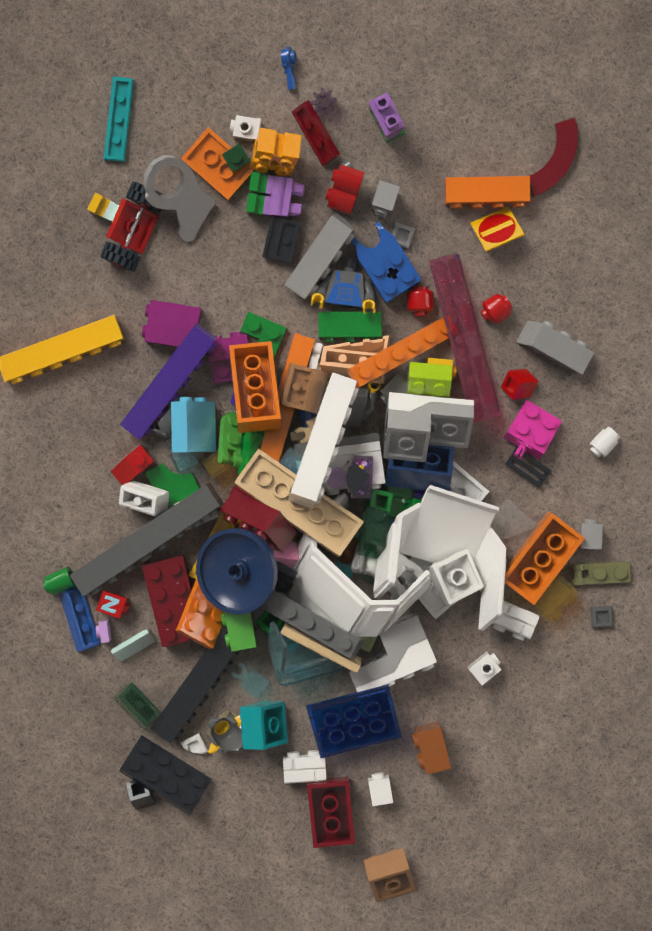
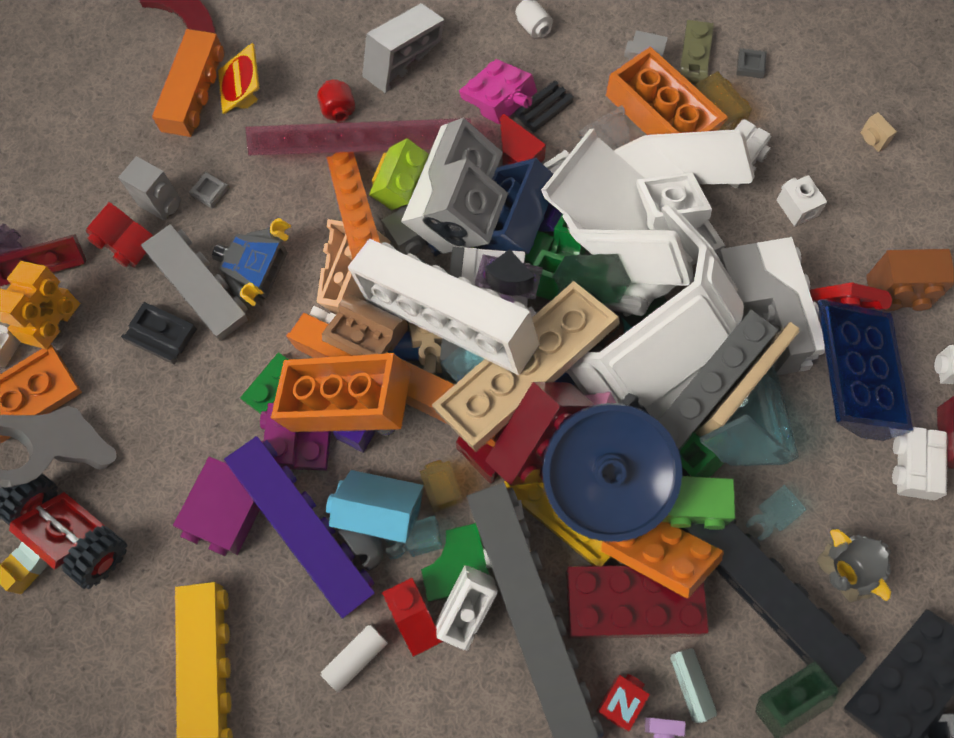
camera: 75 degrees left, 20 degrees down
white tile [180,733,208,754] -> none
bright green plate [218,411,242,468] -> none
dark green plate [222,143,251,173] -> none
green tile [238,431,264,475] -> none
teal brick [240,700,288,750] -> none
medium lavender hips [246,172,305,219] -> none
green brick [318,312,382,342] -> none
blue brick [351,222,422,304] -> none
medium lavender hips [368,92,405,144] -> none
red head [407,286,434,317] -> none
red panel [501,369,539,400] -> none
none -> white brick [321,625,388,693]
none -> red slope [500,114,546,166]
none -> red plate [810,282,892,315]
none -> tan plate [860,112,897,152]

